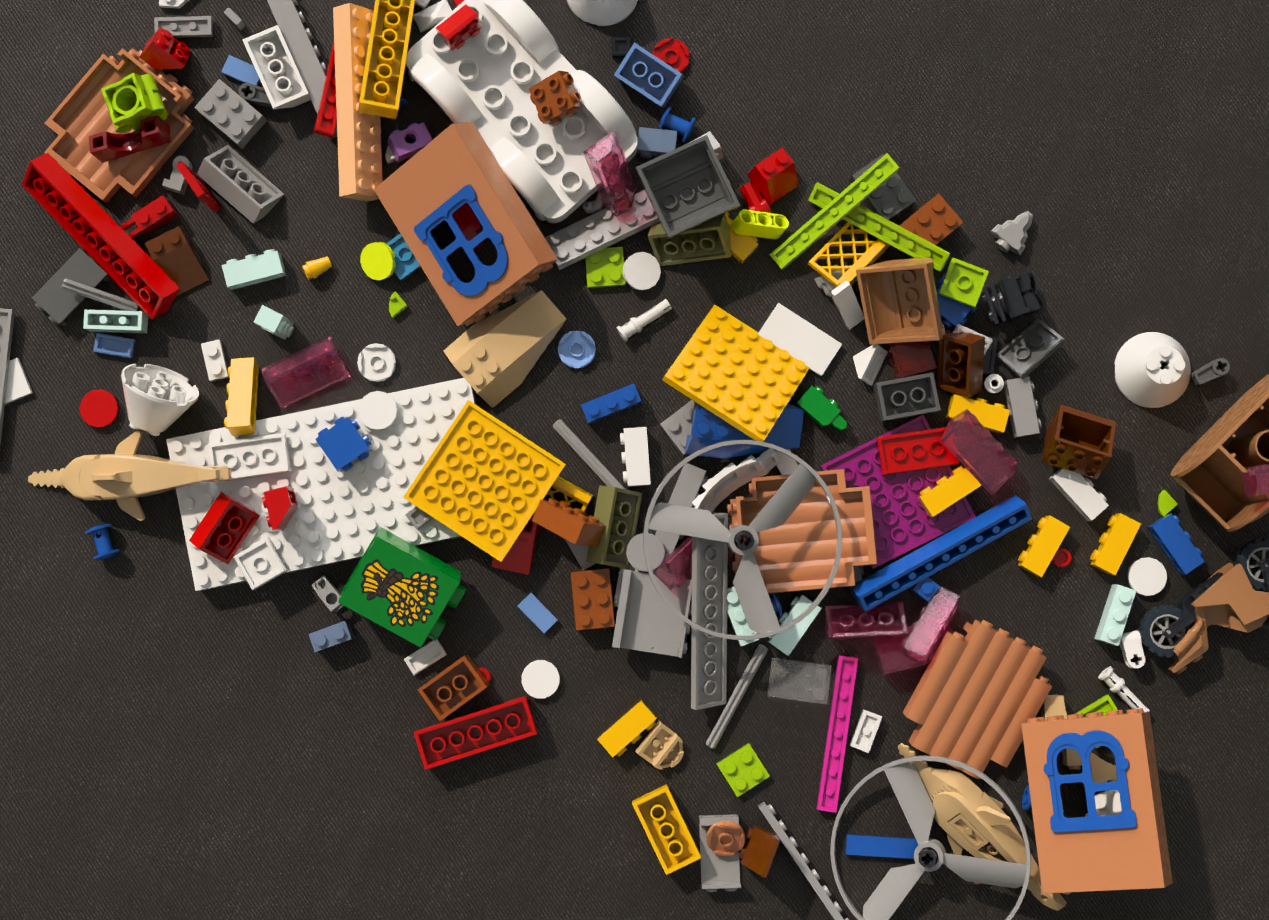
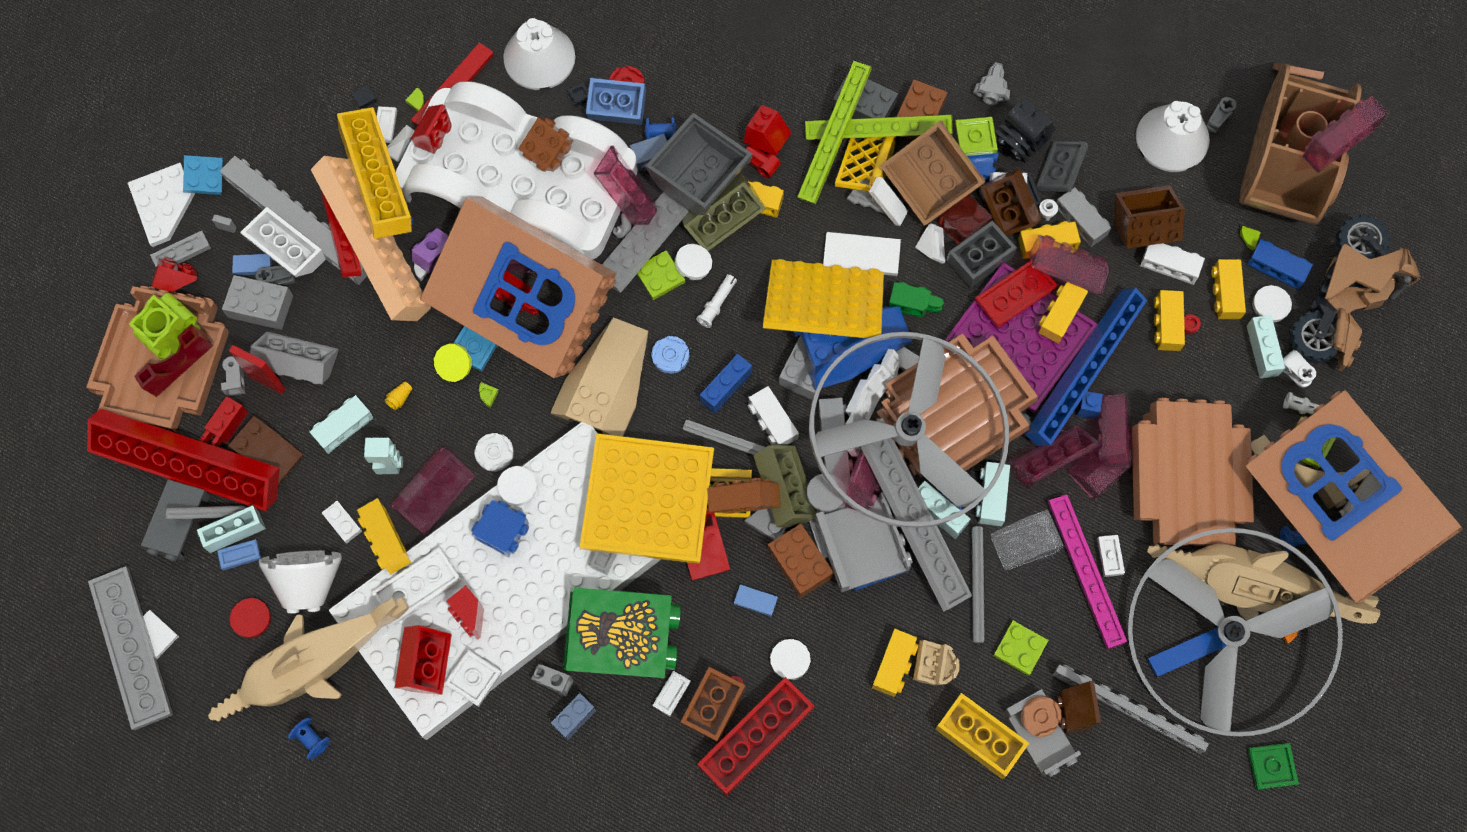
camera: 25 degrees left, 15 degrees down
neon yellow beam [731,210,789,239] -> none

